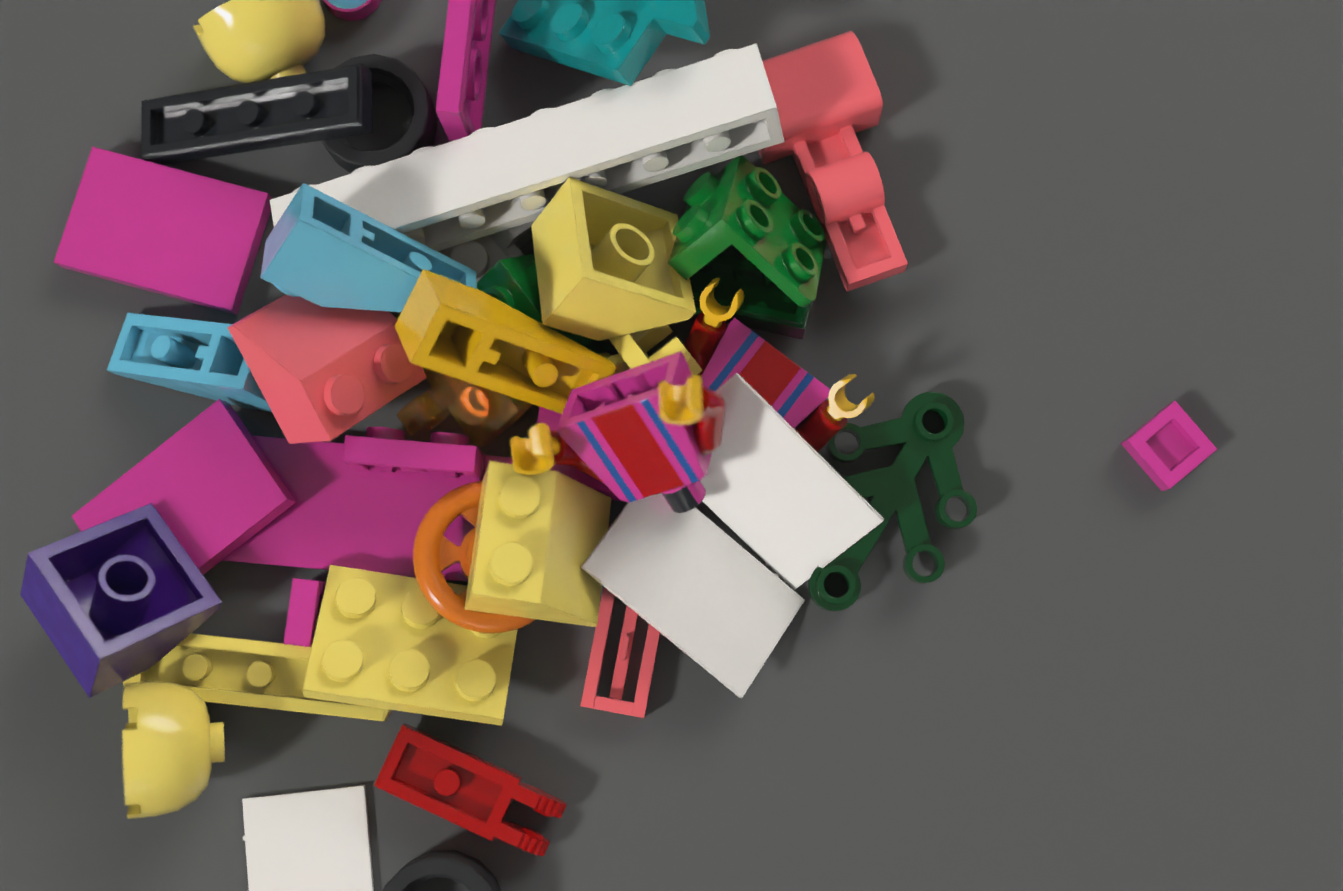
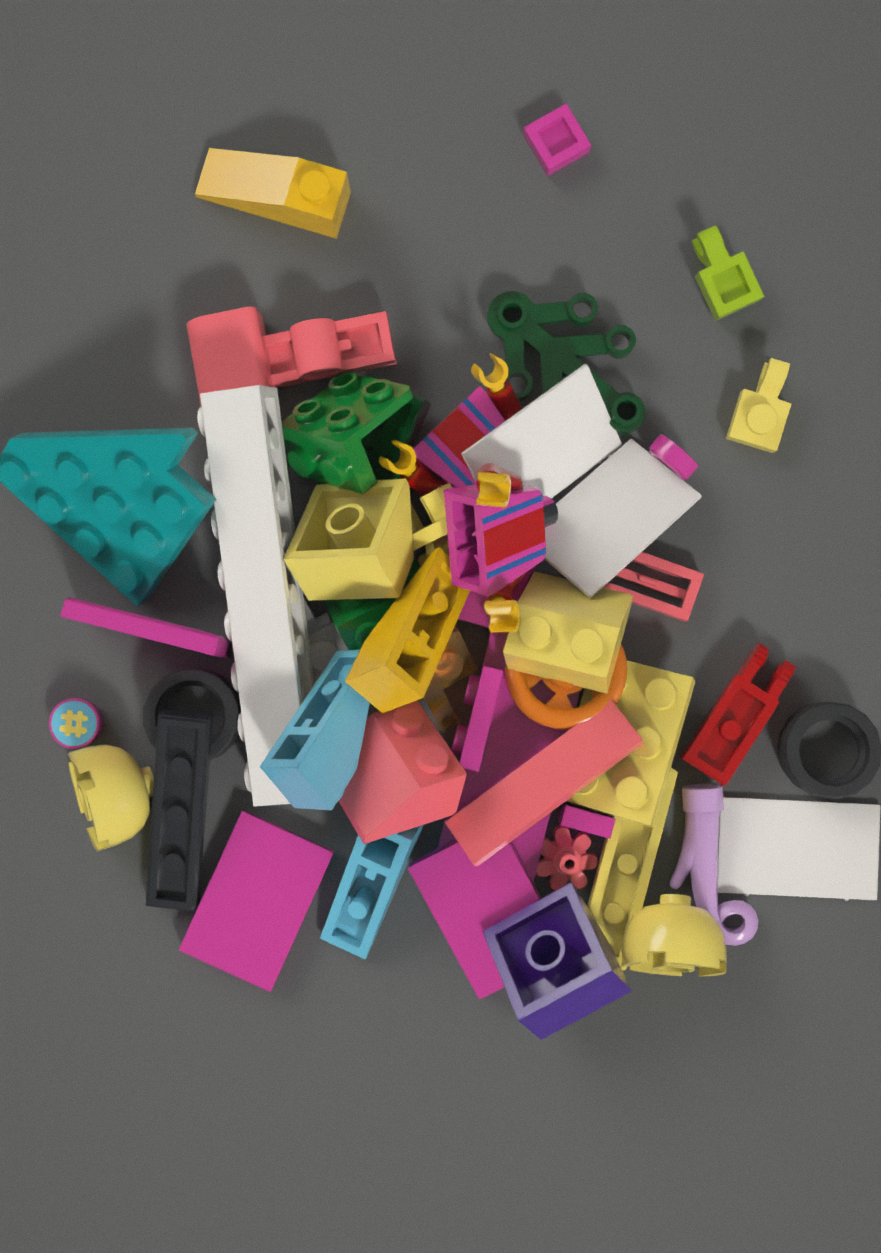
camera: 85 degrees left, 5 degrees up
none -> yellow slope [195,148,351,239]
none -> coral tile [444,699,644,866]
none -> coral plant [536,825,598,891]
none -> dark pink tile [649,434,699,480]
none -> lavender plant [670,784,759,946]
none -> lime plate [691,225,764,321]
none -> light yellow plate [726,358,792,453]

